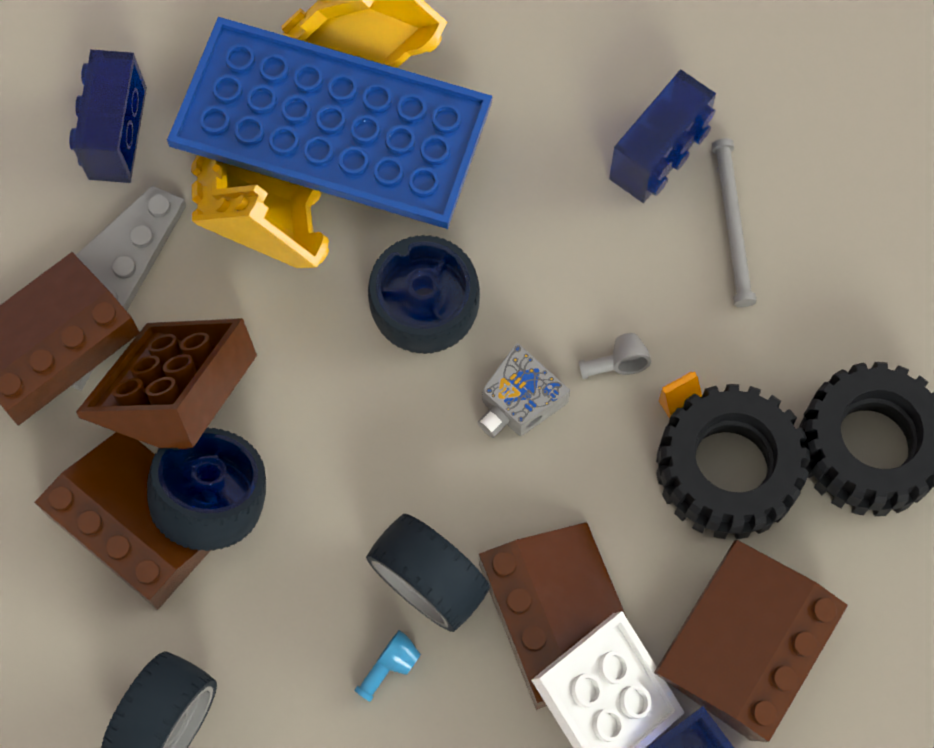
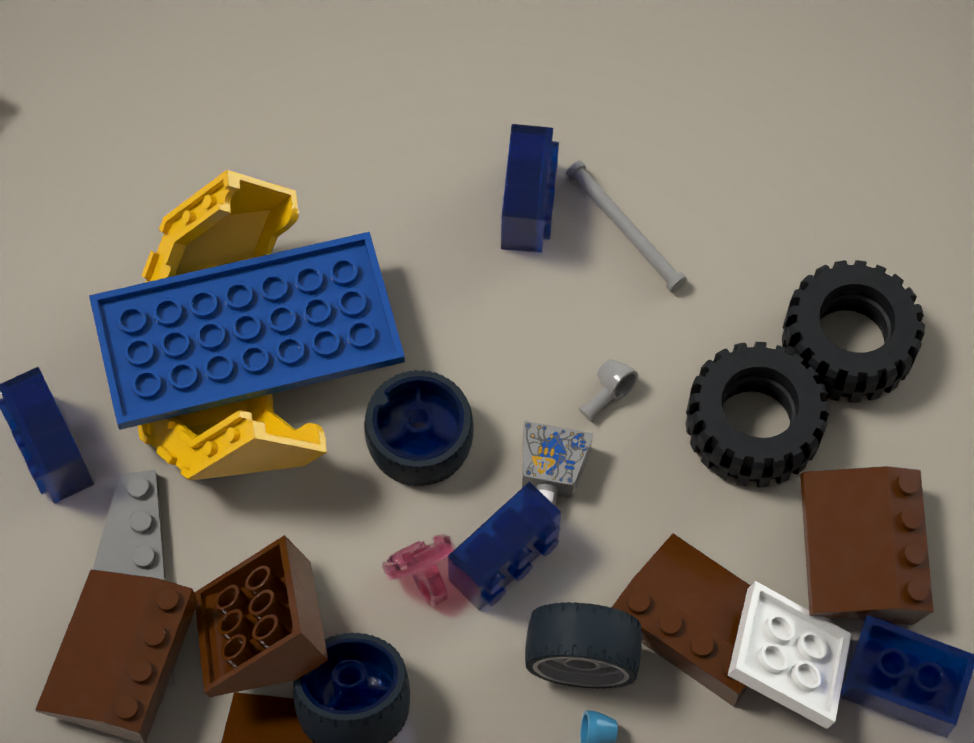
camera: 35 degrees left, 5 degrees down
light orange slope [658,371,702,419] -> none
none -> clear pink tile [381,534,455,607]
none -> clear blue brick [448,481,561,611]

